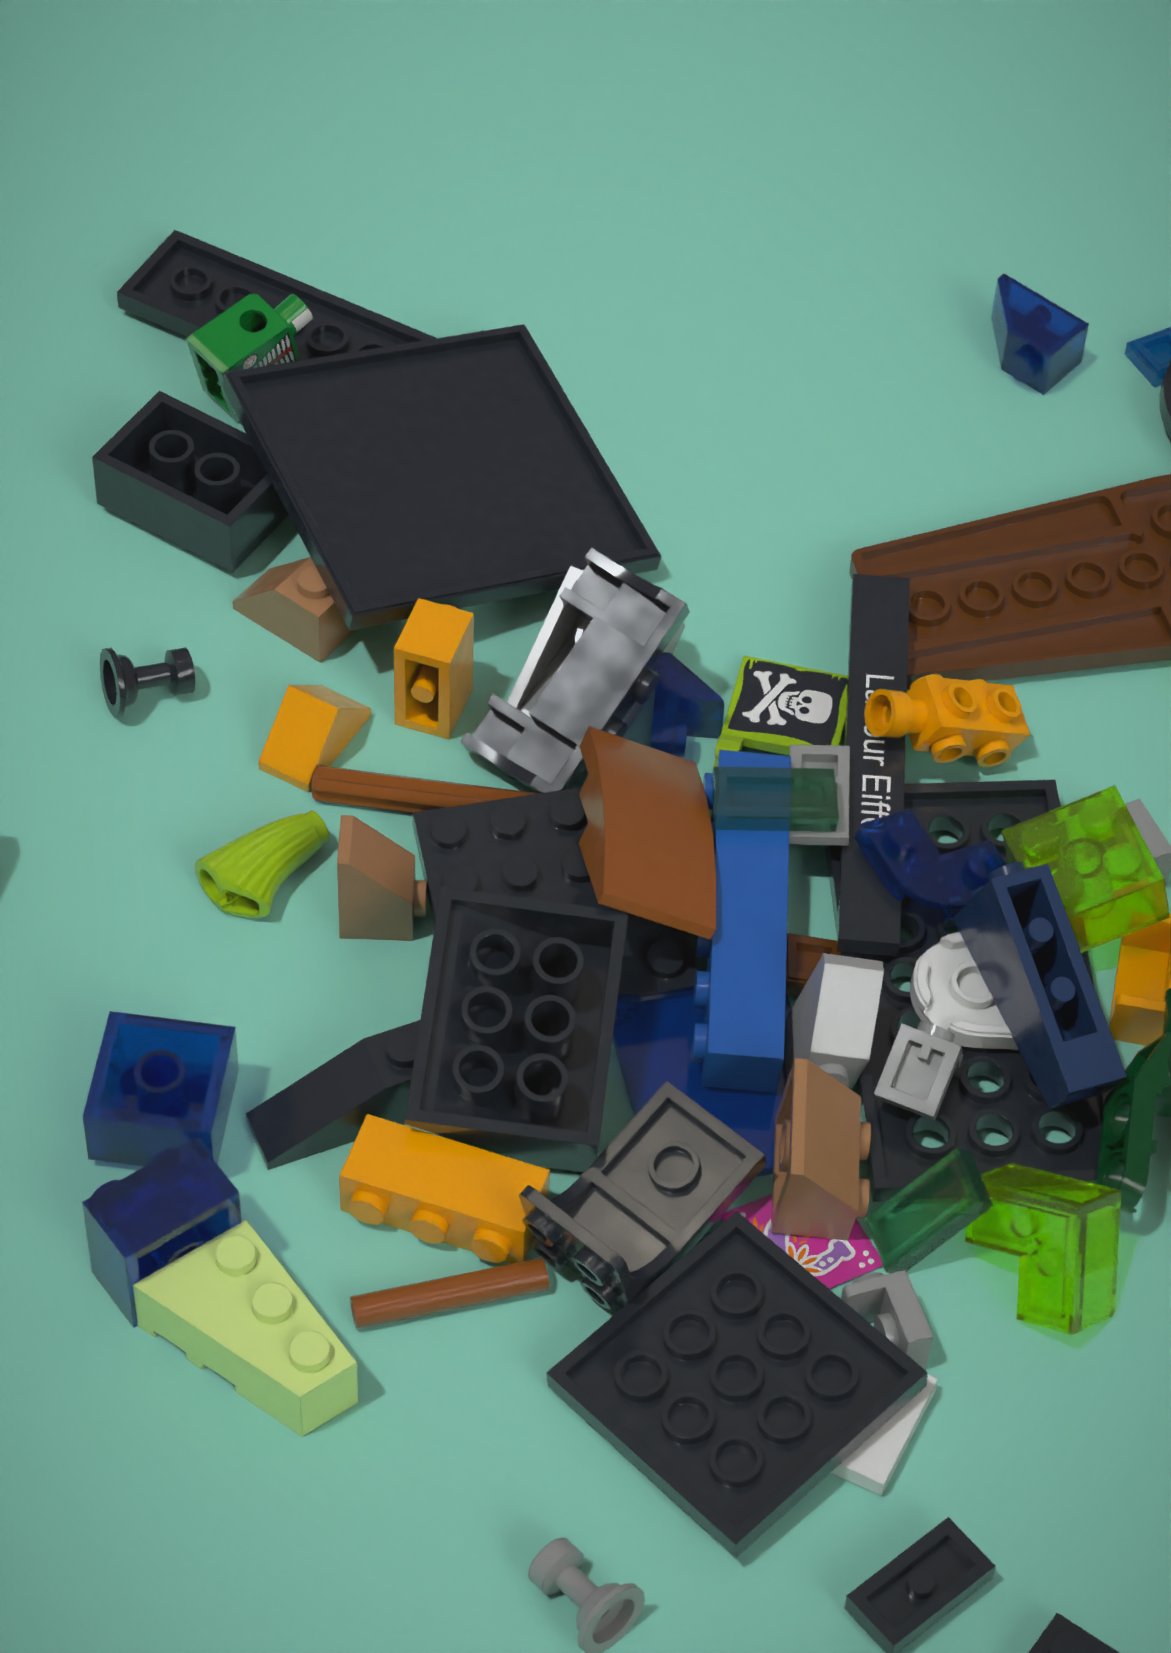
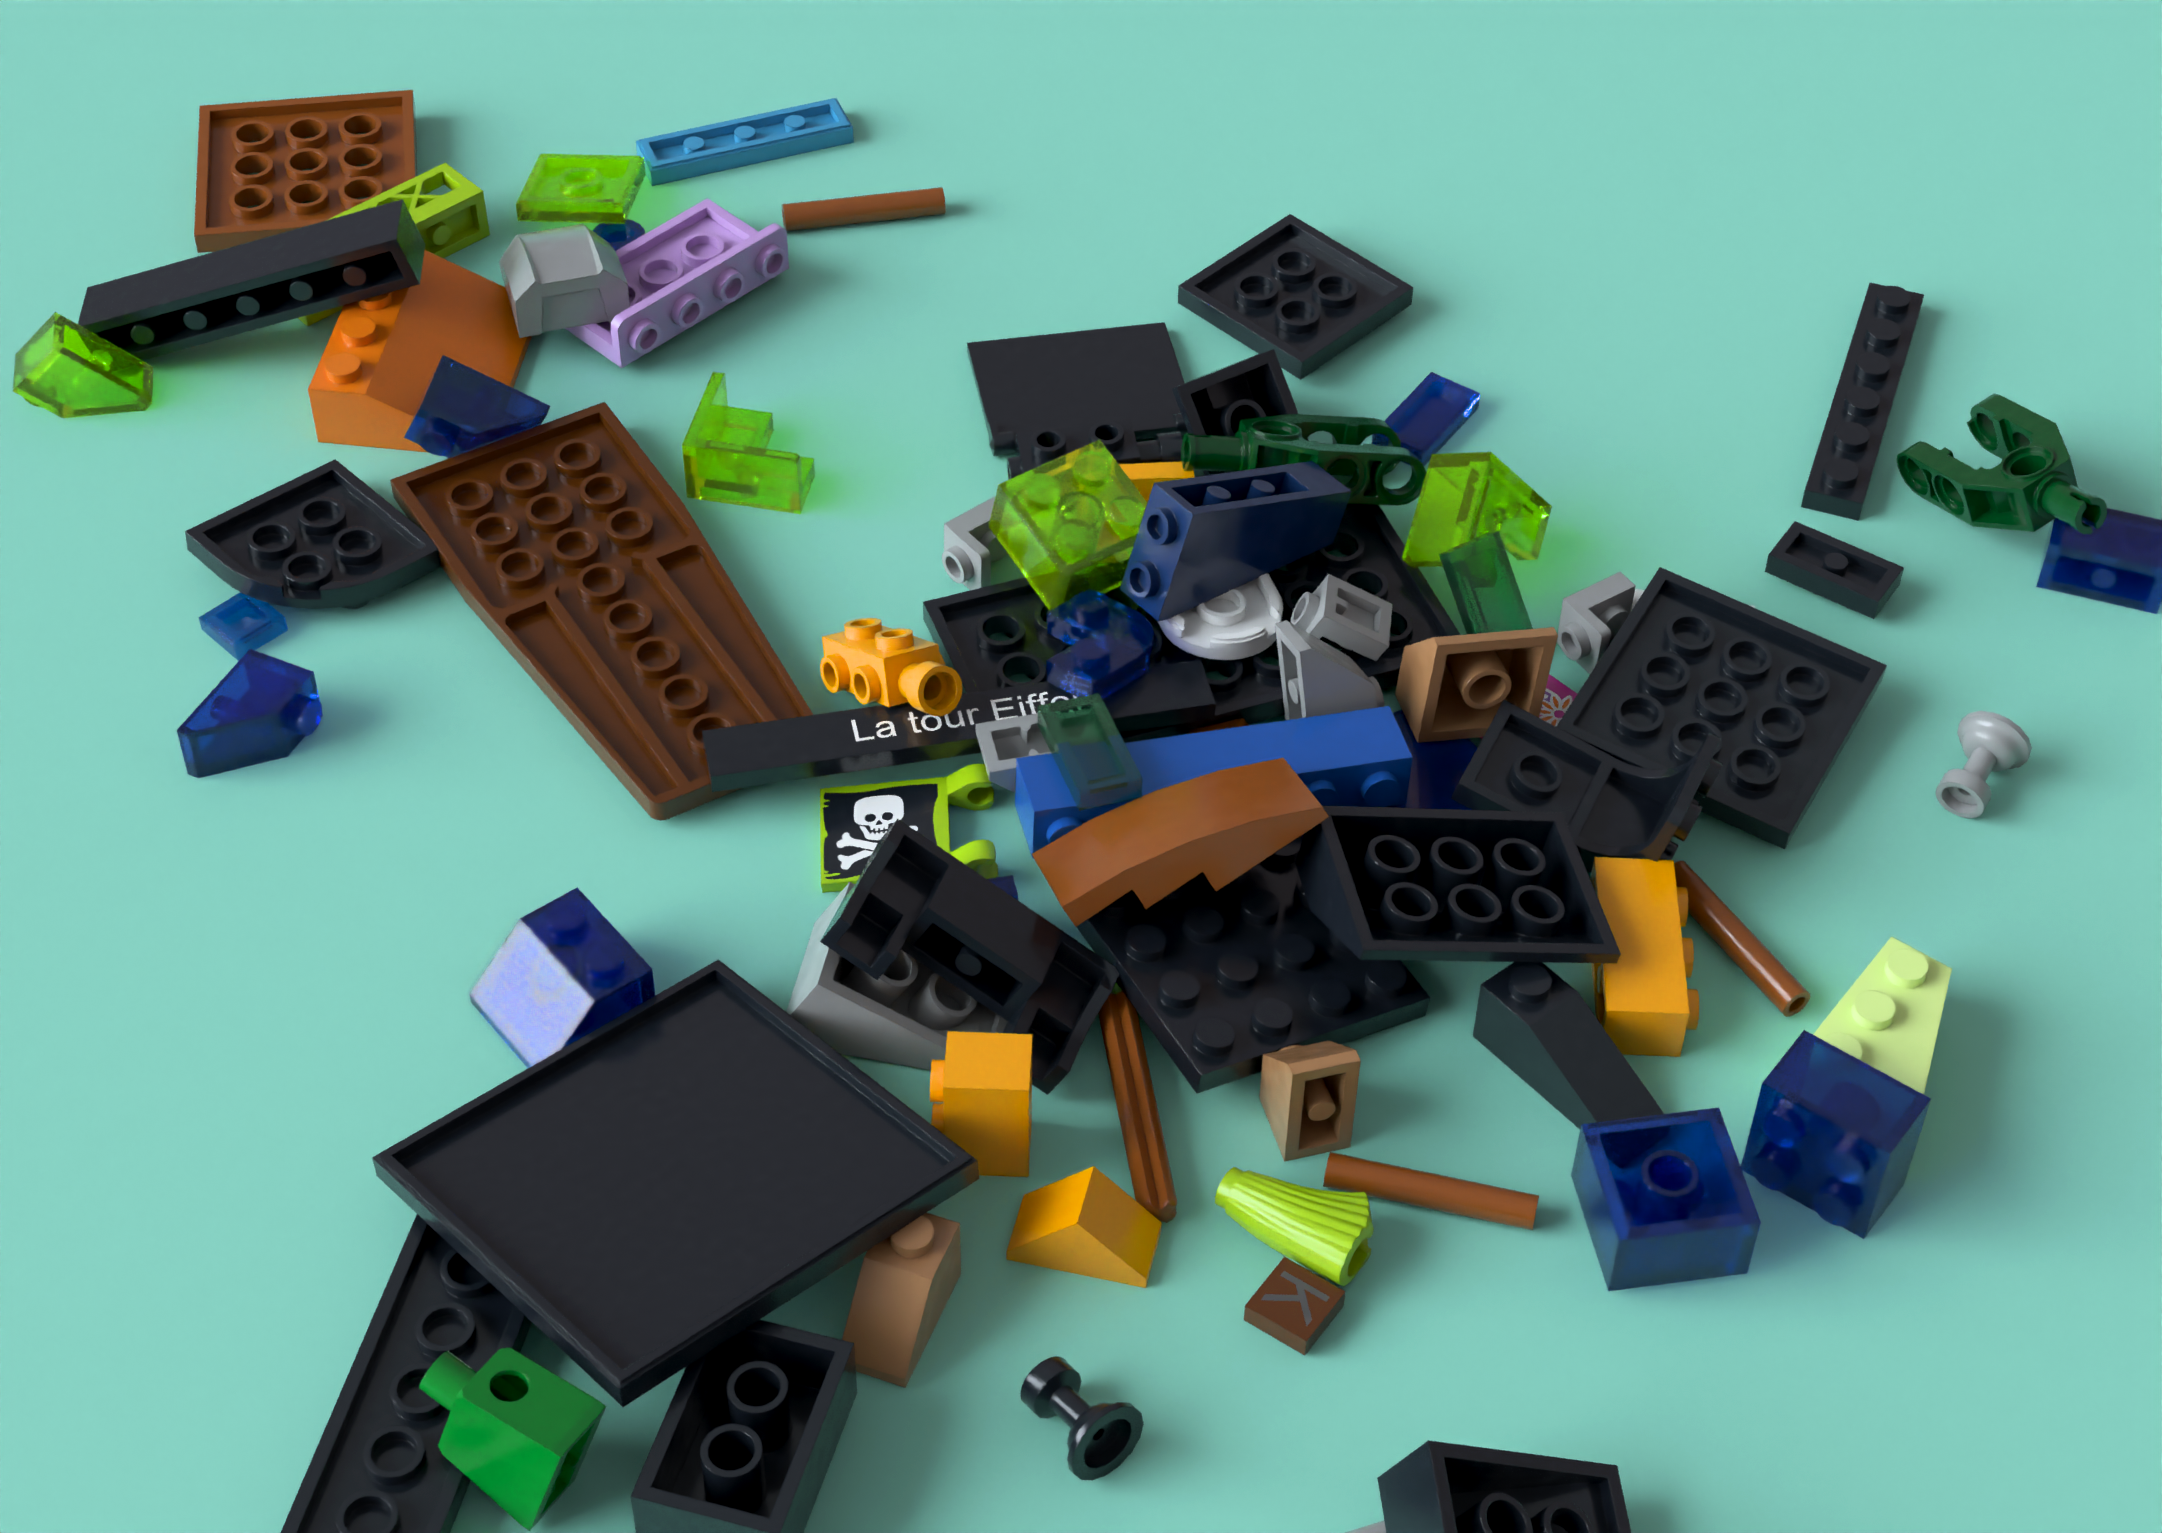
camera: 105 degrees left, 5 degrees down
none -> clear blue slope [469,887,655,1068]
none -> reddish brown tile [1244,1257,1345,1356]
none -> dark orange piece [1323,1152,1539,1230]

